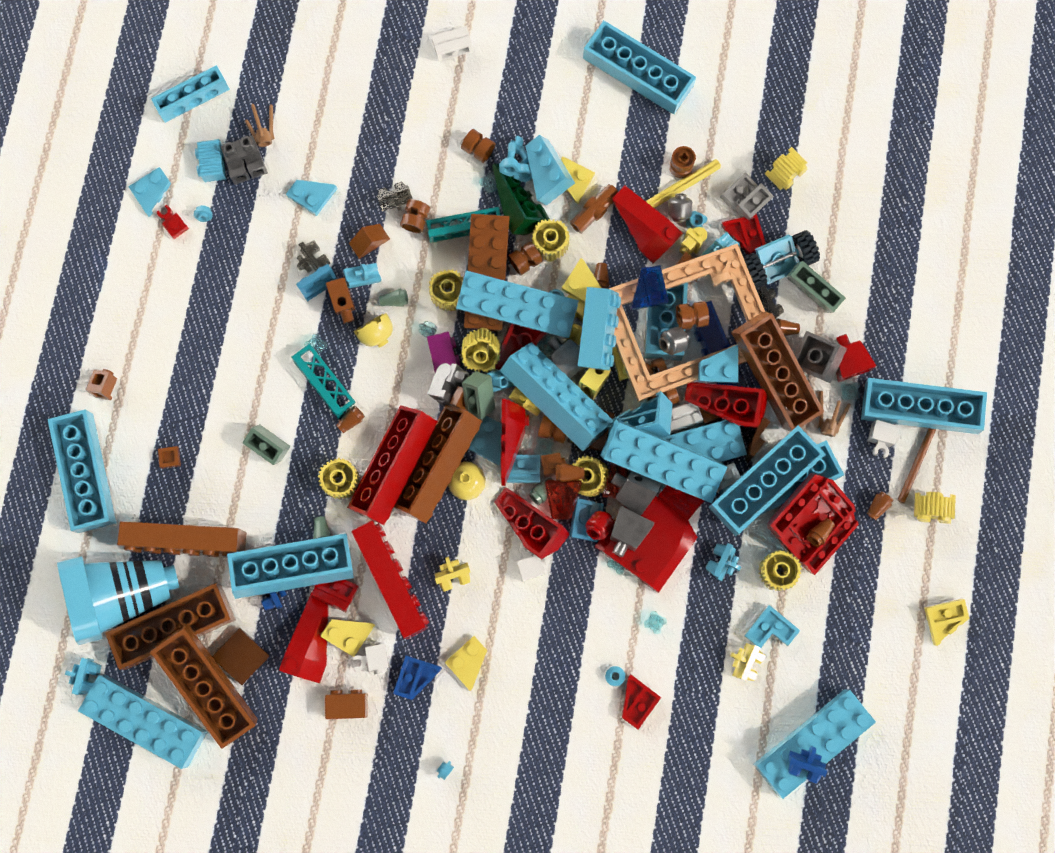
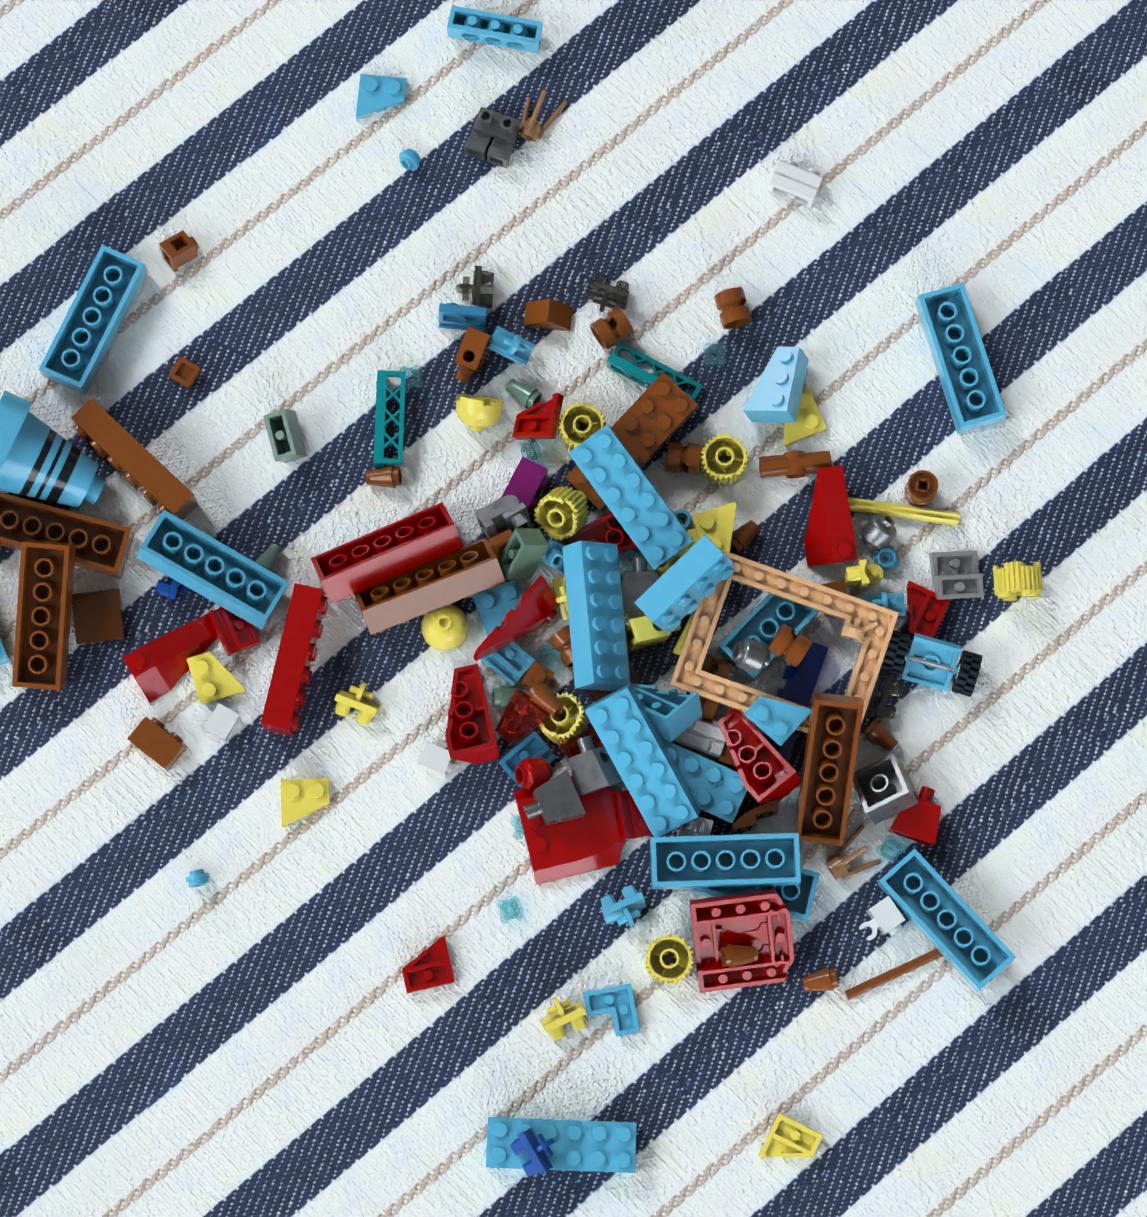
camera: 35 degrees right, 0 degrees up
red plate [157,205,189,239] -> none
medium azure brick [195,139,226,183] -> none
medium azure wing [286,180,338,216] -> none
light yellow brick [318,458,360,499] -> none
blue wing [393,655,442,700] -> none
dark green wedge [492,163,550,235] -> none
medium azure piece [499,136,532,182] -> none
medium azure plate [605,666,625,686] -> none
clear blue wing [631,265,669,310] -> none
sand green brick [786,261,846,313] -> none
light yellow brick [914,492,956,524] -> none
none -> red wing [512,393,564,440]

